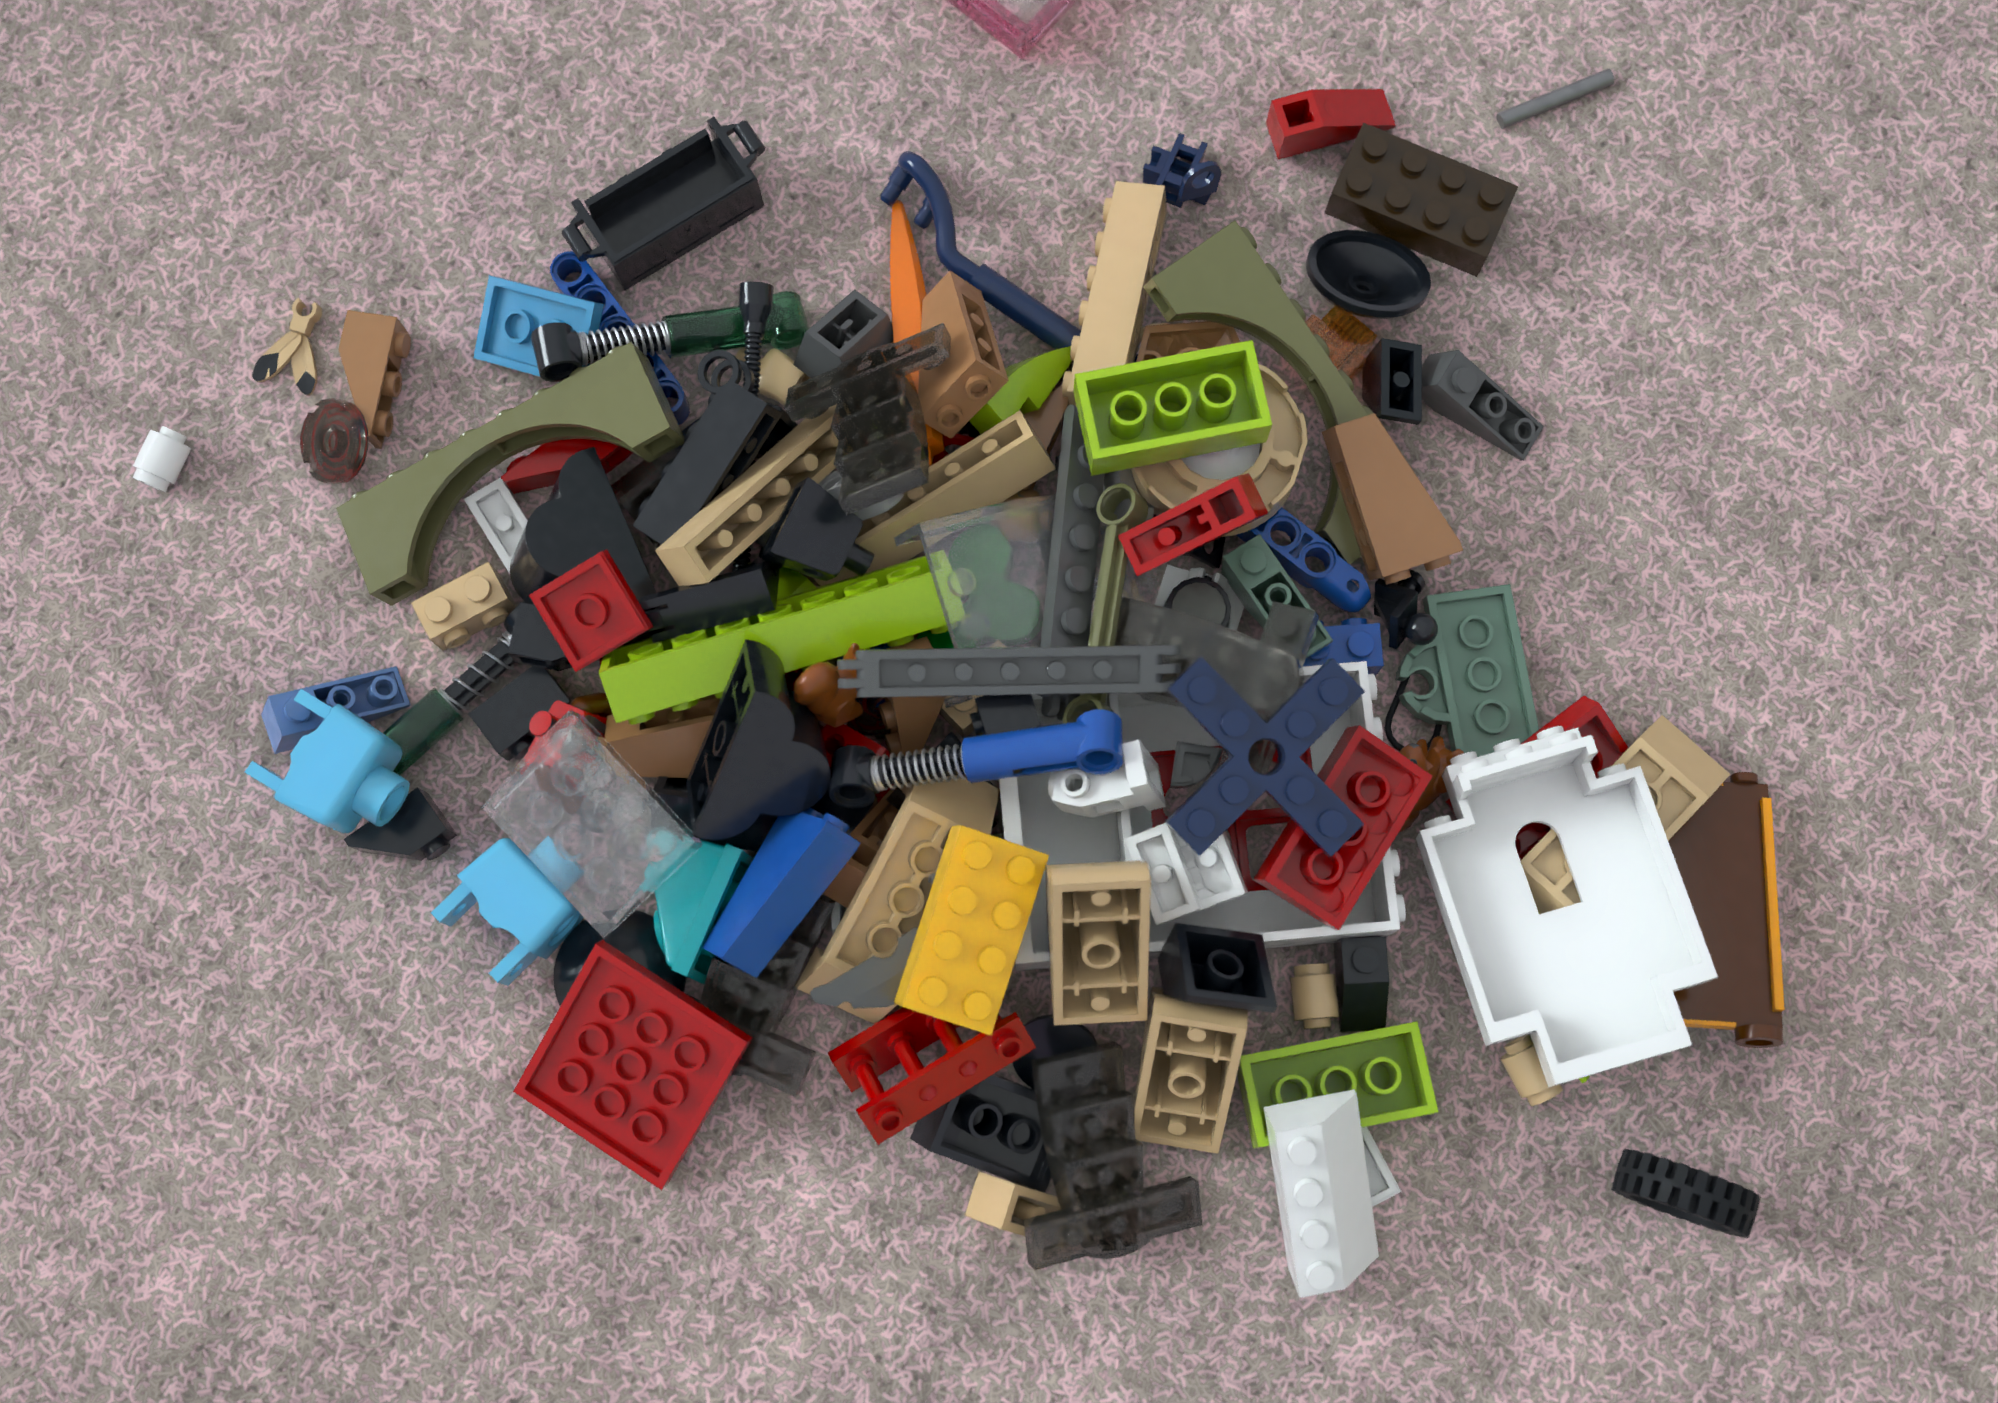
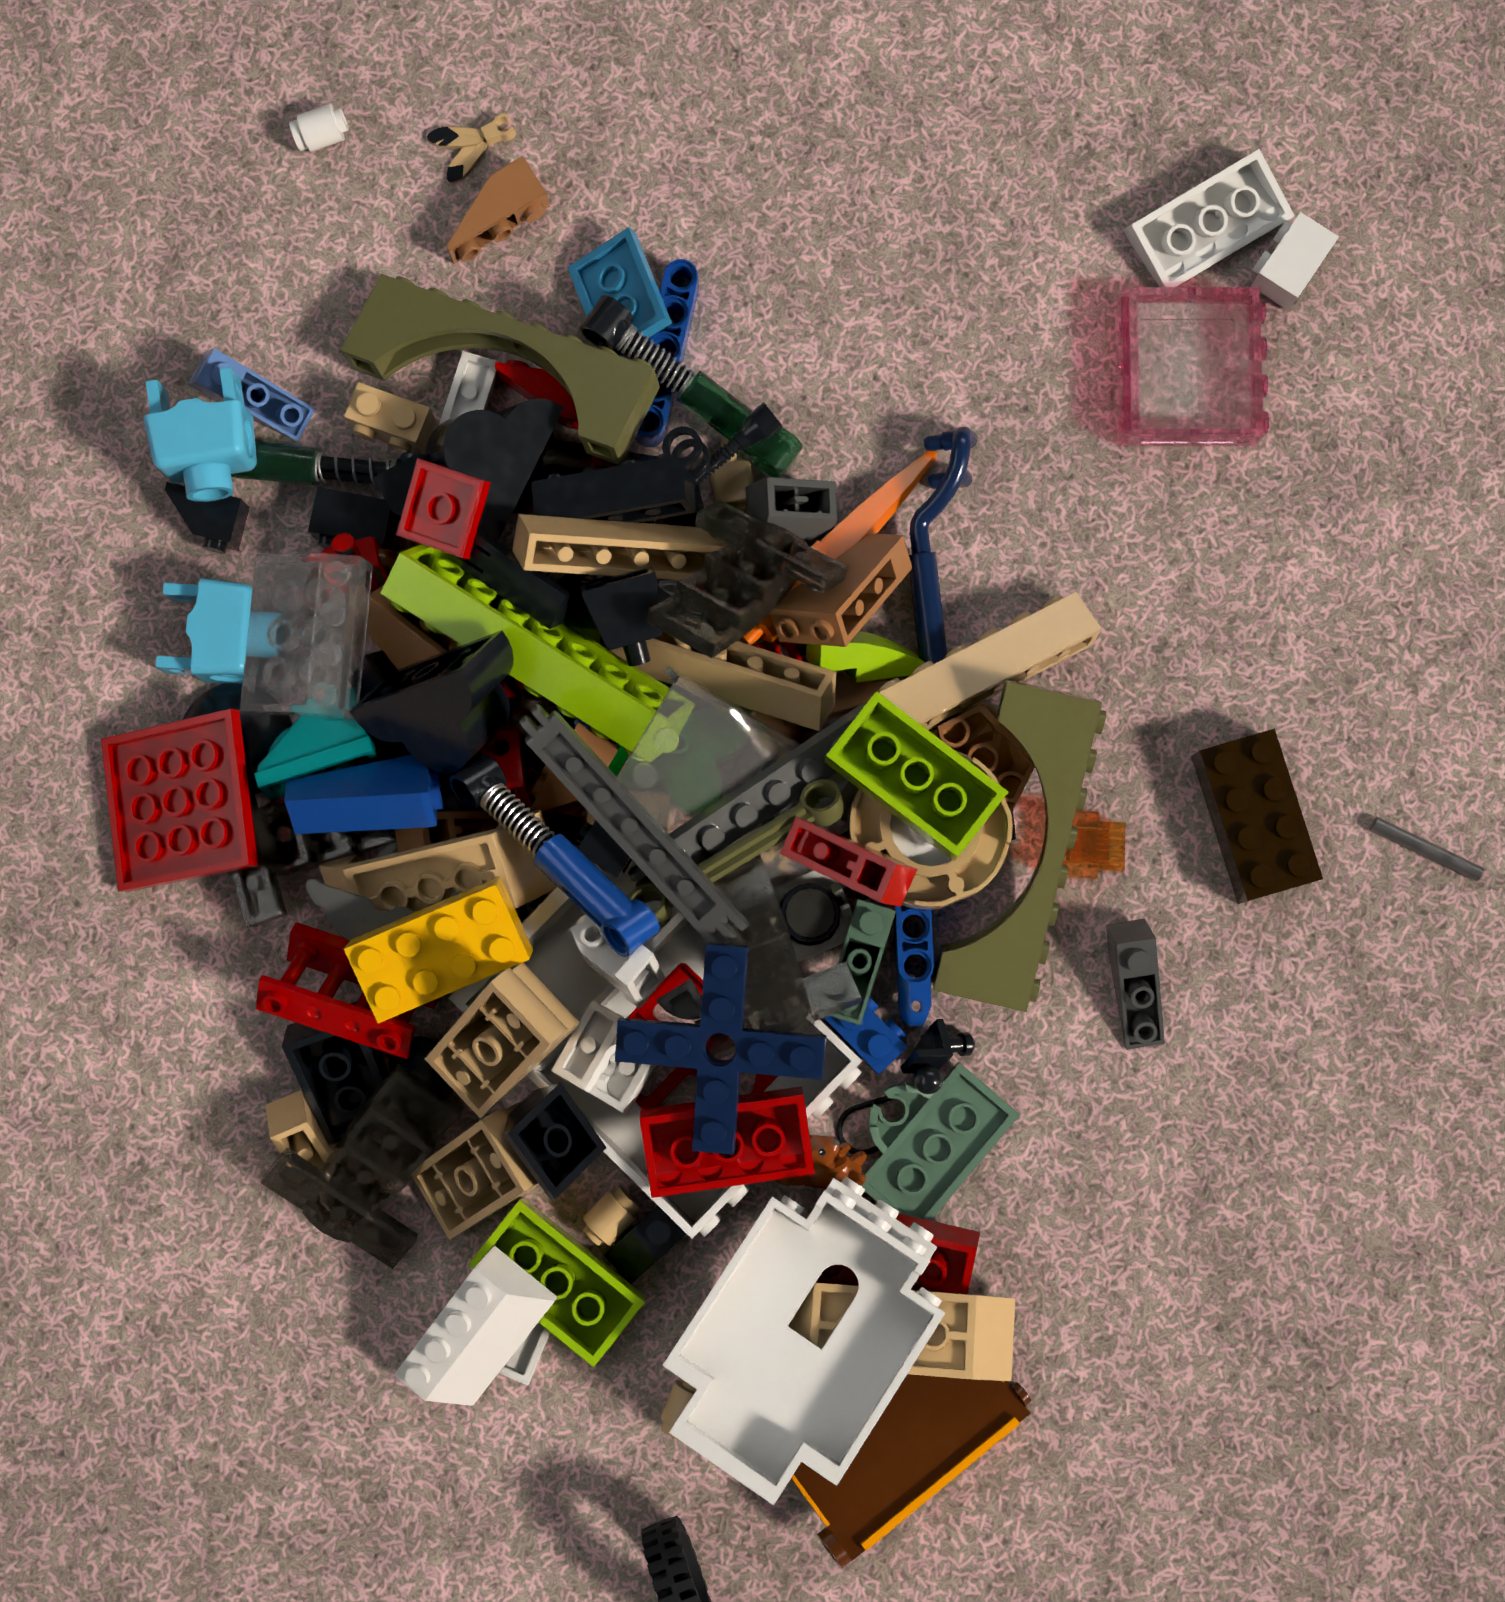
camera: 50 degrees right, 5 degrees up
clear smoke tile [300,398,369,484] -> none
black container [561,116,765,291] -> none
dark orange animal [794,643,863,728] -> none
dark blue piece [1143,133,1221,208] -> none
red slope [1266,89,1396,160] -> none
black dish [1306,230,1431,319] -> none
medium nougat slope [1322,413,1463,585] -> none
black slope [1362,338,1422,425] -> none

